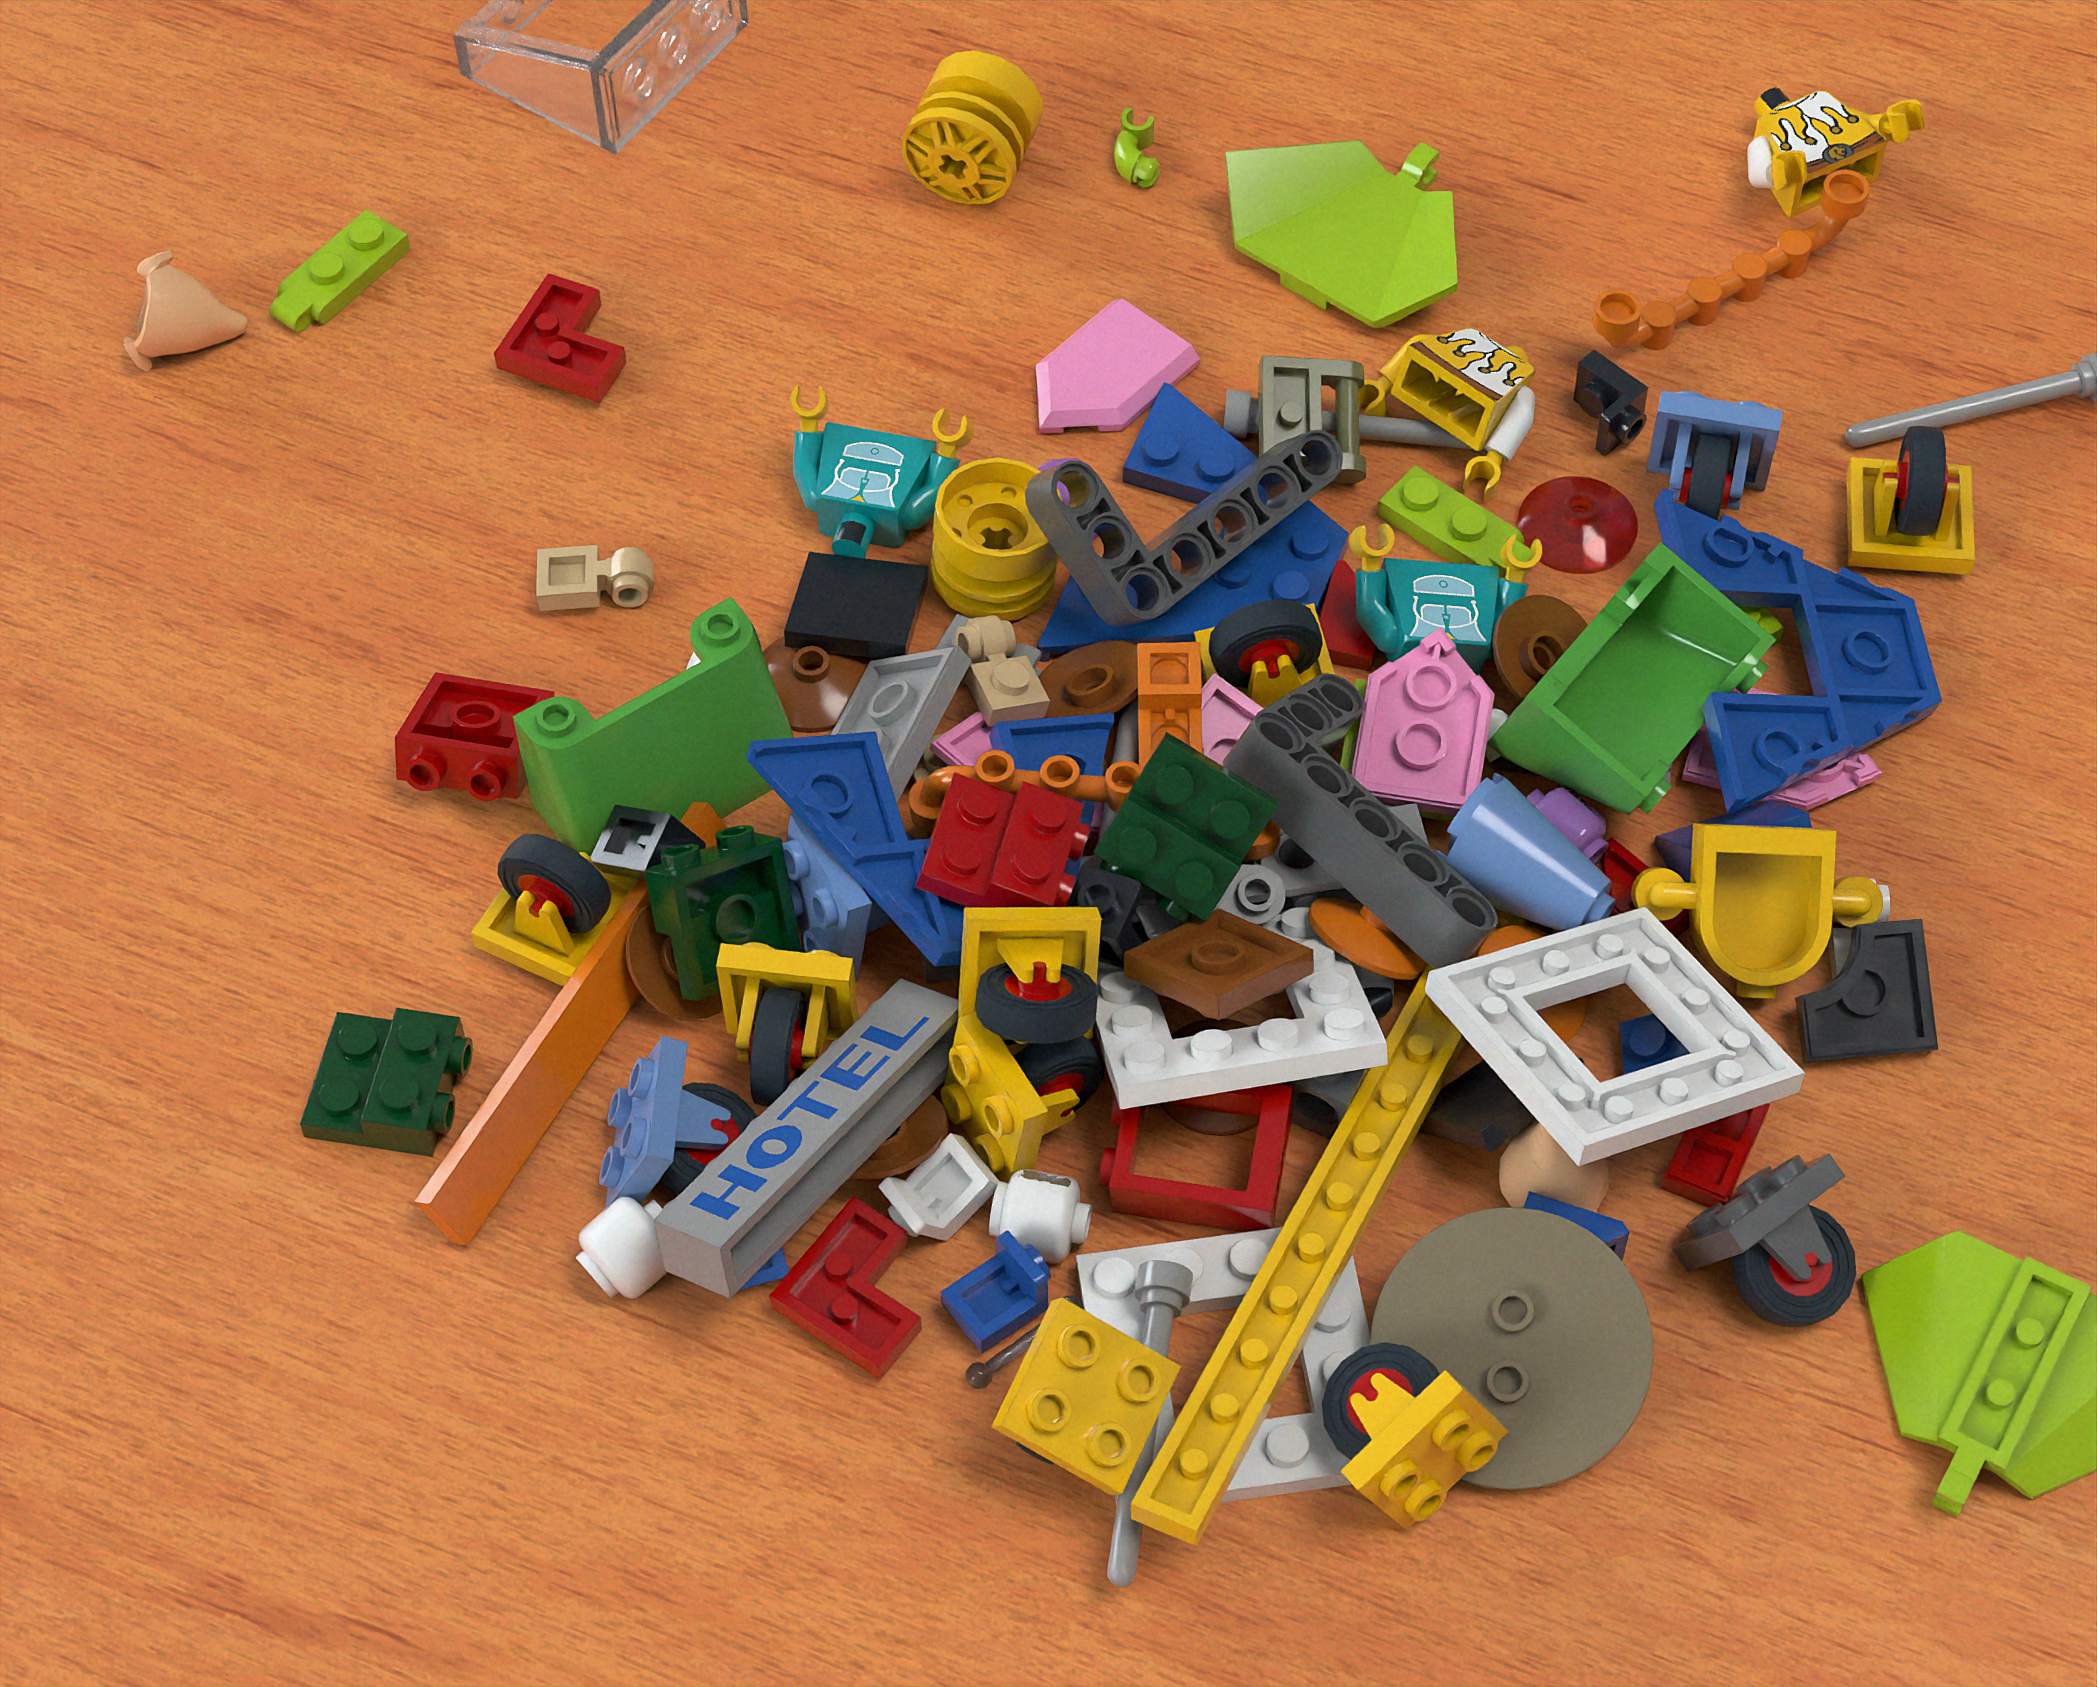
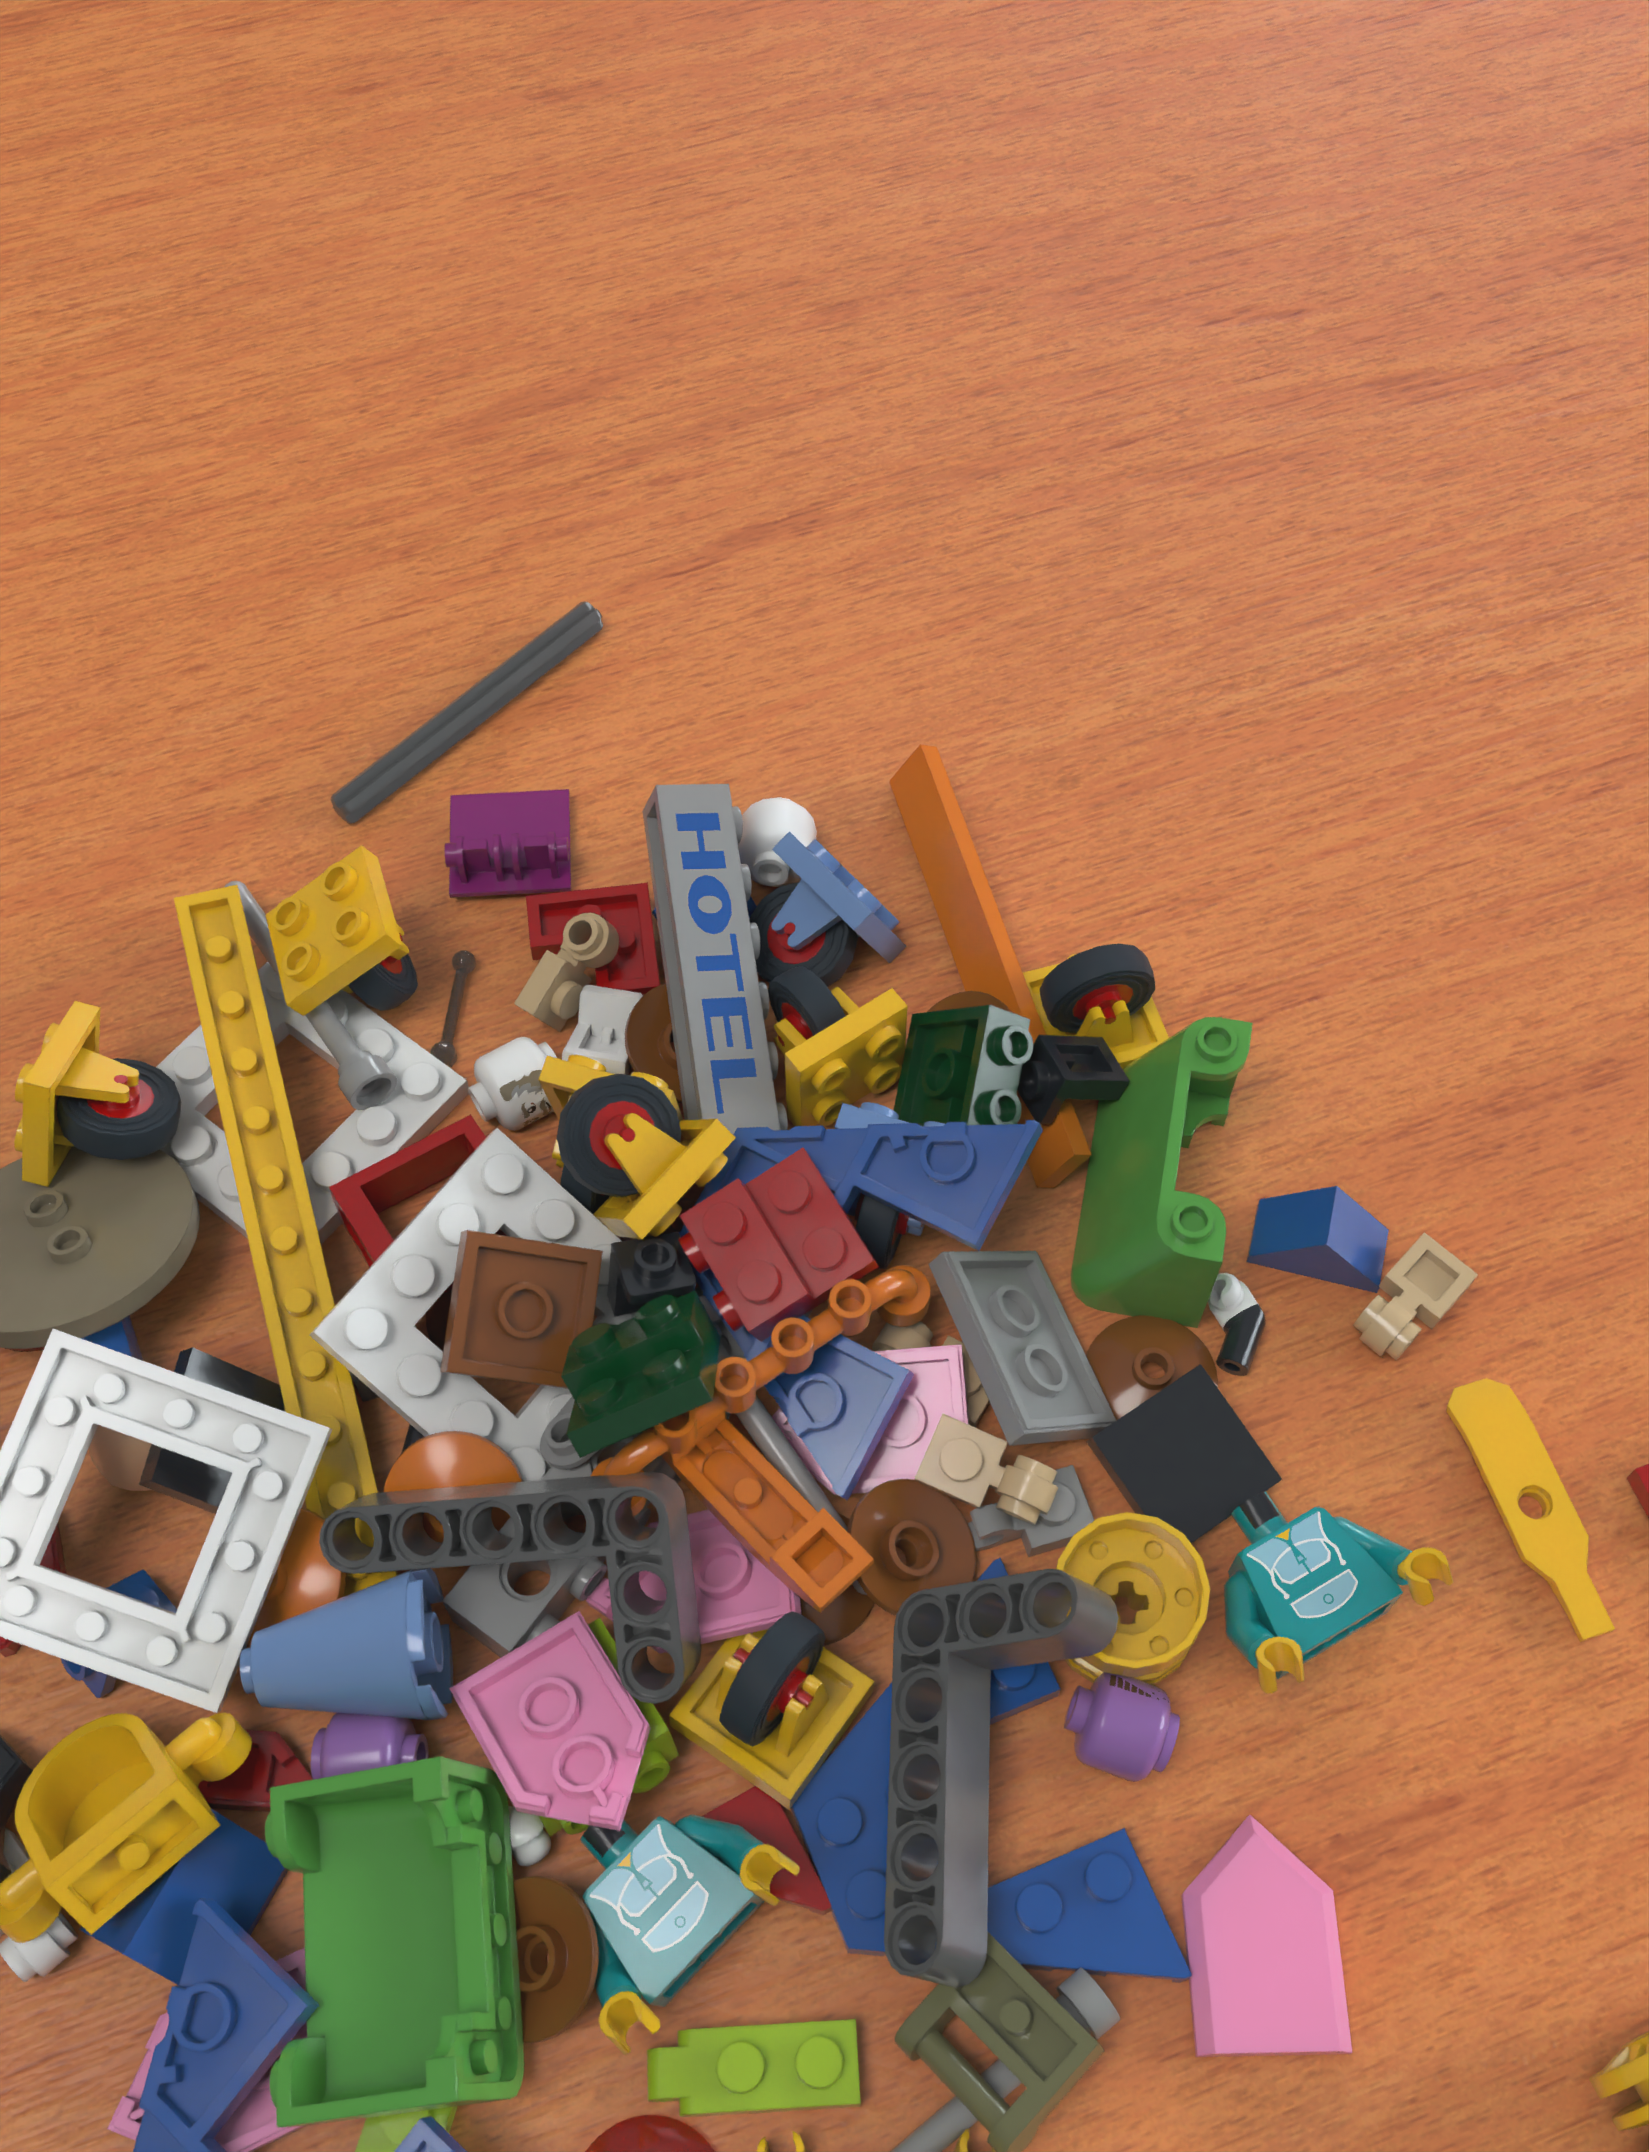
camera: 135 degrees right, 5 degrees up
dark green plate [300,1008,473,1157] -> none
red plate [395,672,554,802] -> none
blue bracket [941,1230,1051,1353] -> none
none -> dark grey axle [330,601,603,824]
none -> magenta hinge [444,789,571,898]
none -> tan plate [514,913,619,1032]
none -> blue slope [1246,1186,1389,1293]
none -> yellow piece [1446,1378,1615,1642]

